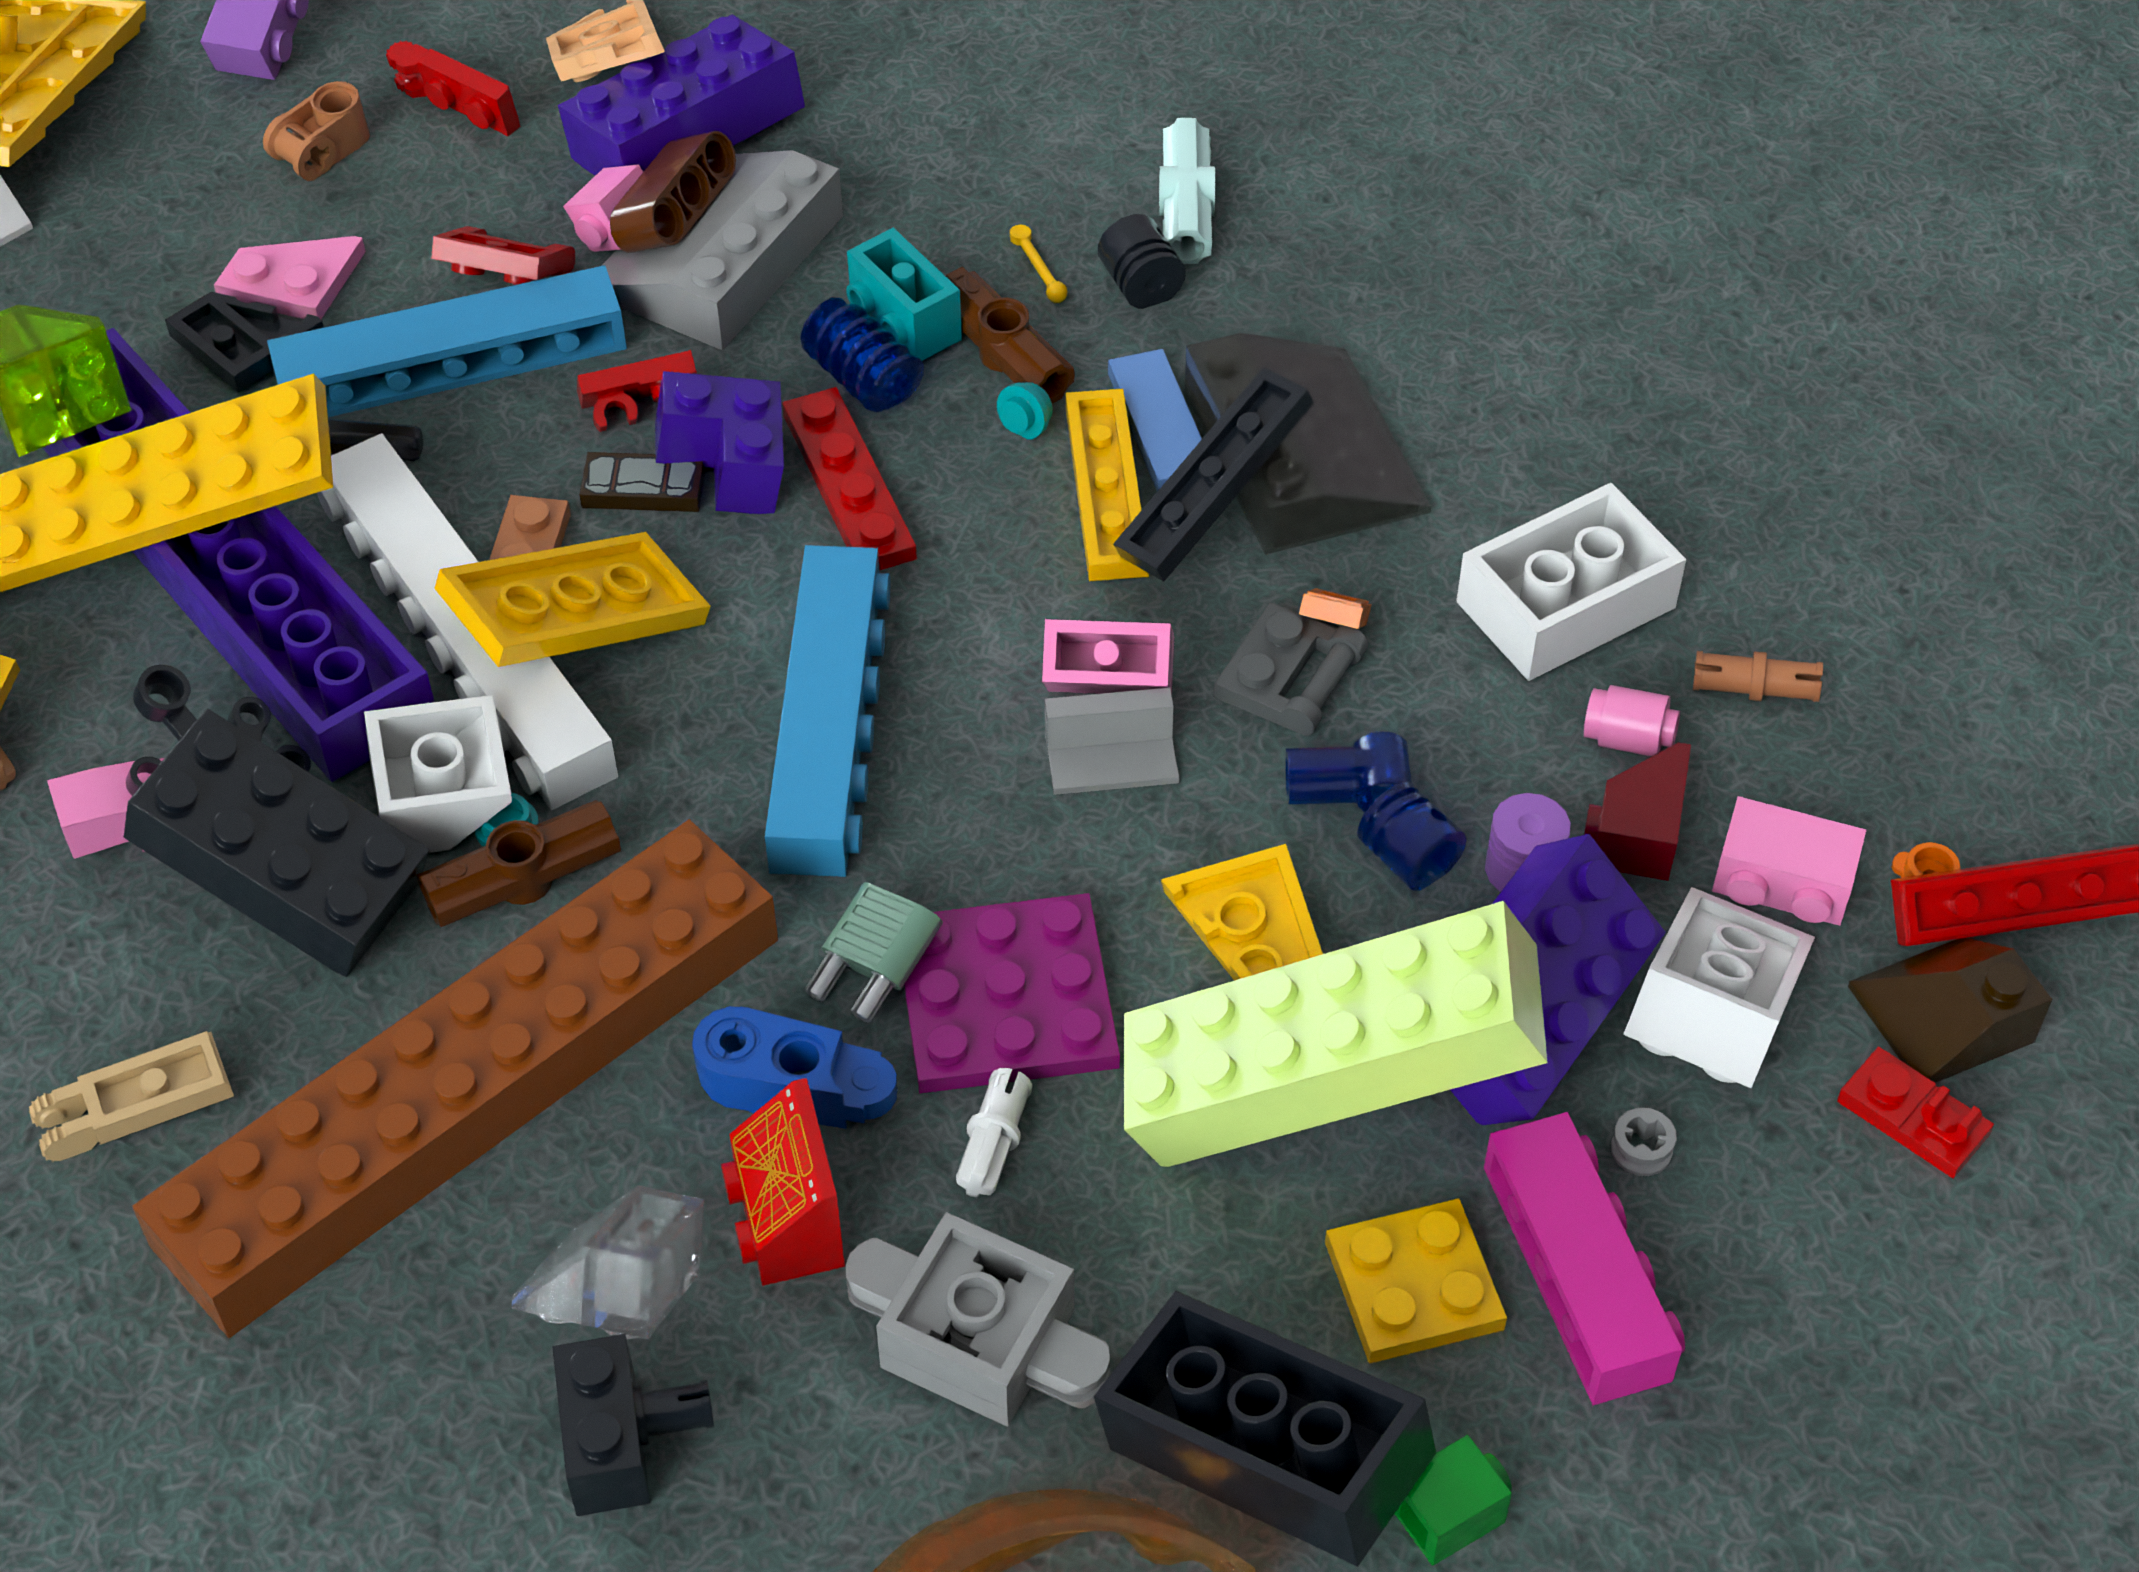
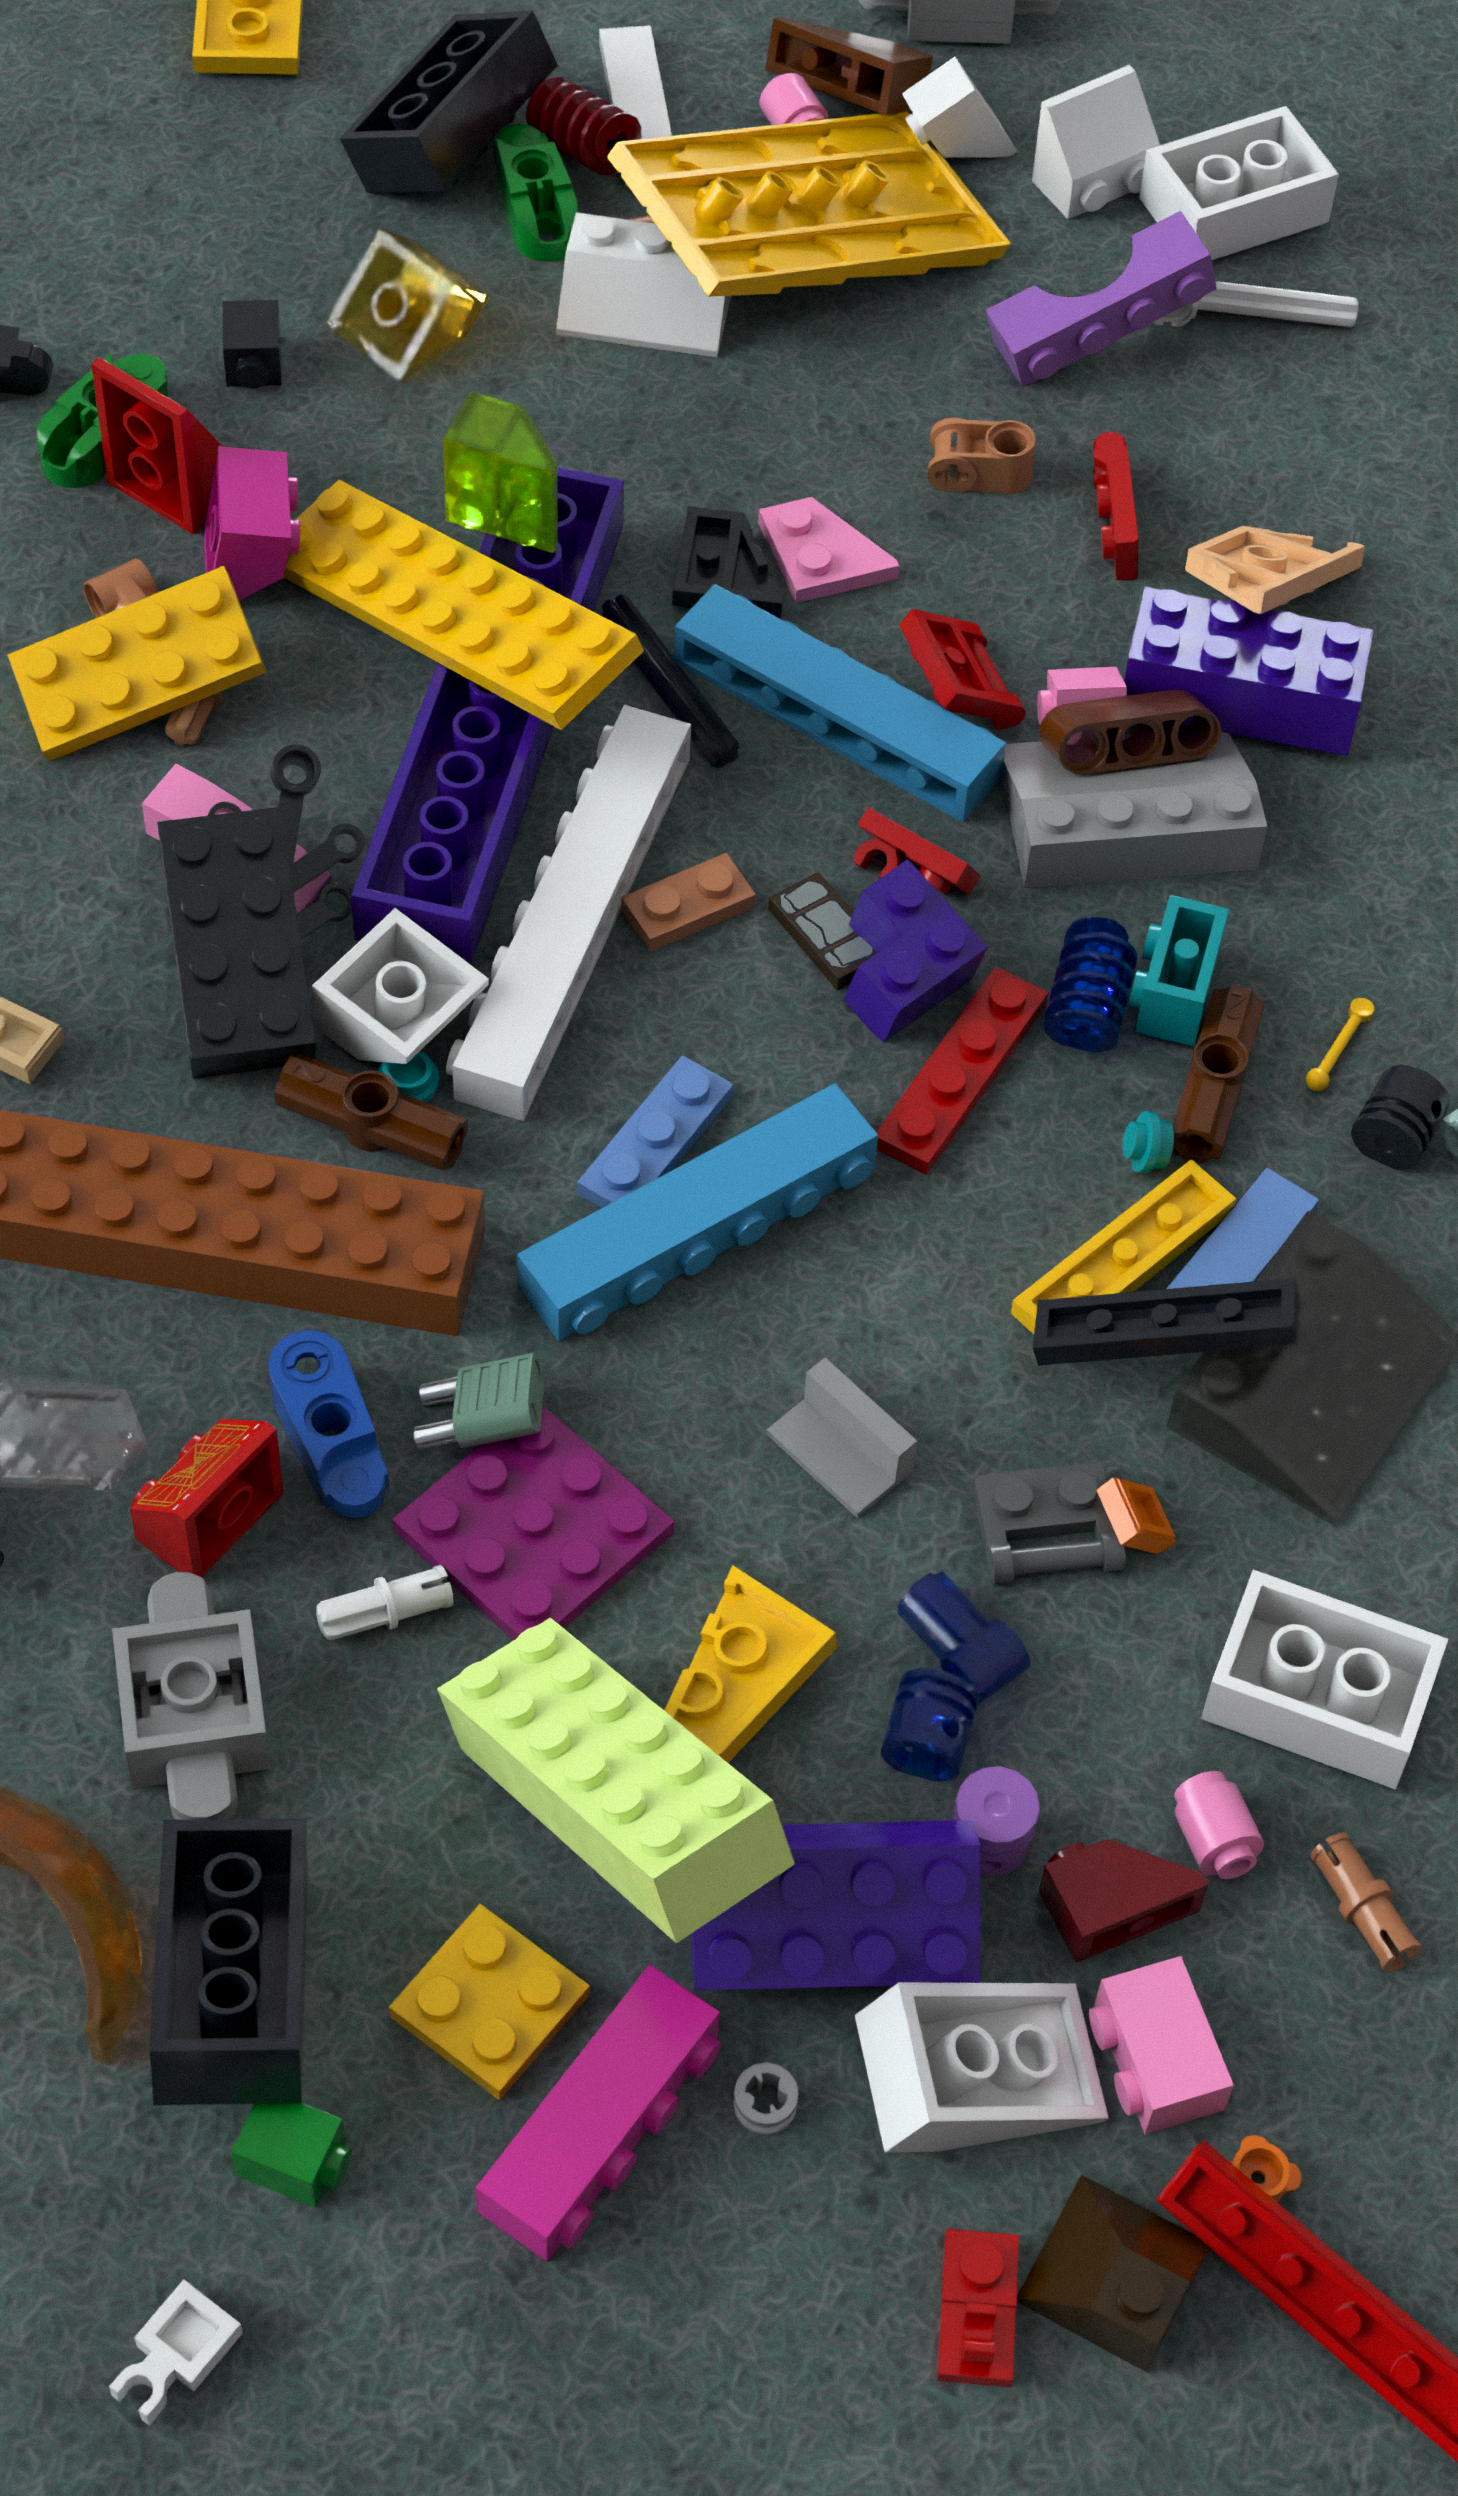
camera: 50 degrees right, 5 degrees up
yellow plate [434,532,711,667] -> none
bright pink brick [1042,619,1174,695] -> none
none -> medium blue plate [577,1055,734,1208]

